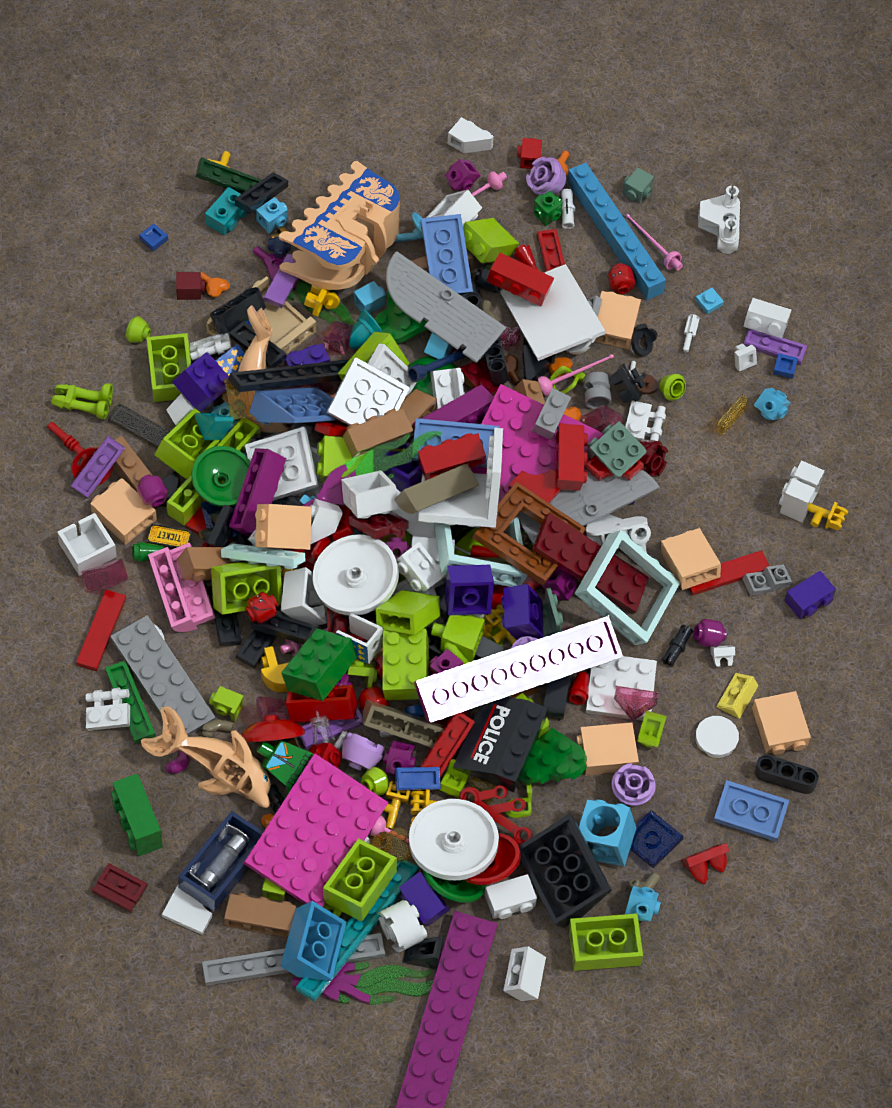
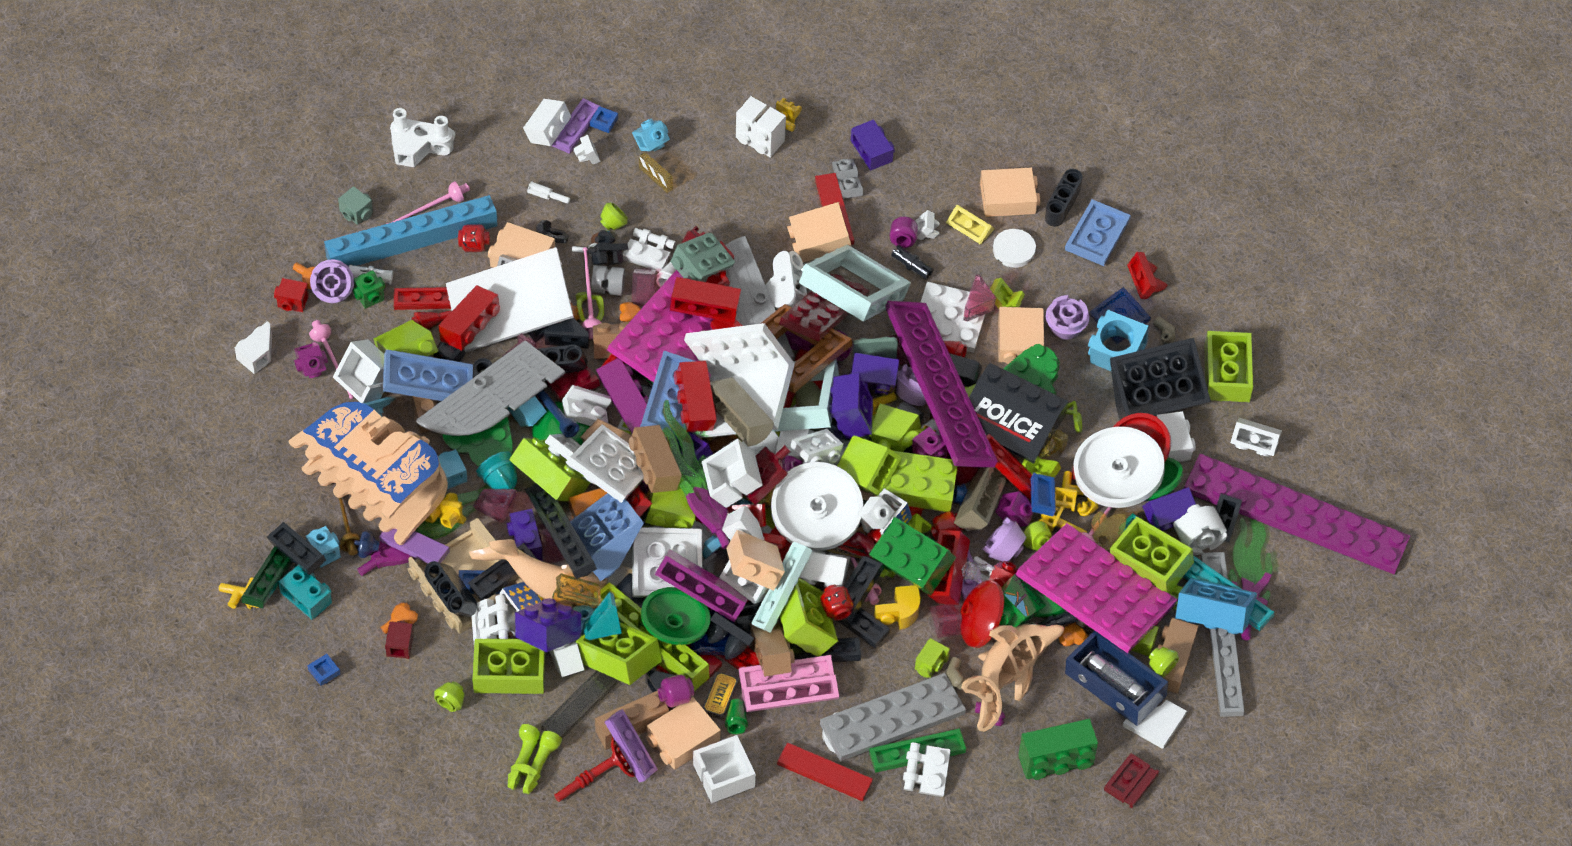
camera: 80 degrees left, 5 degrees down
clear pink slope [81,558,129,592] -> none
red plant [459,785,533,845] -> none
light grey brick [532,388,571,440] -> none
medium azure brick [625,886,661,921] -> none
medium azure plate [695,288,724,314] -> none
none -> white plate [858,497,895,529]
none -> lime cone [1149,647,1179,677]

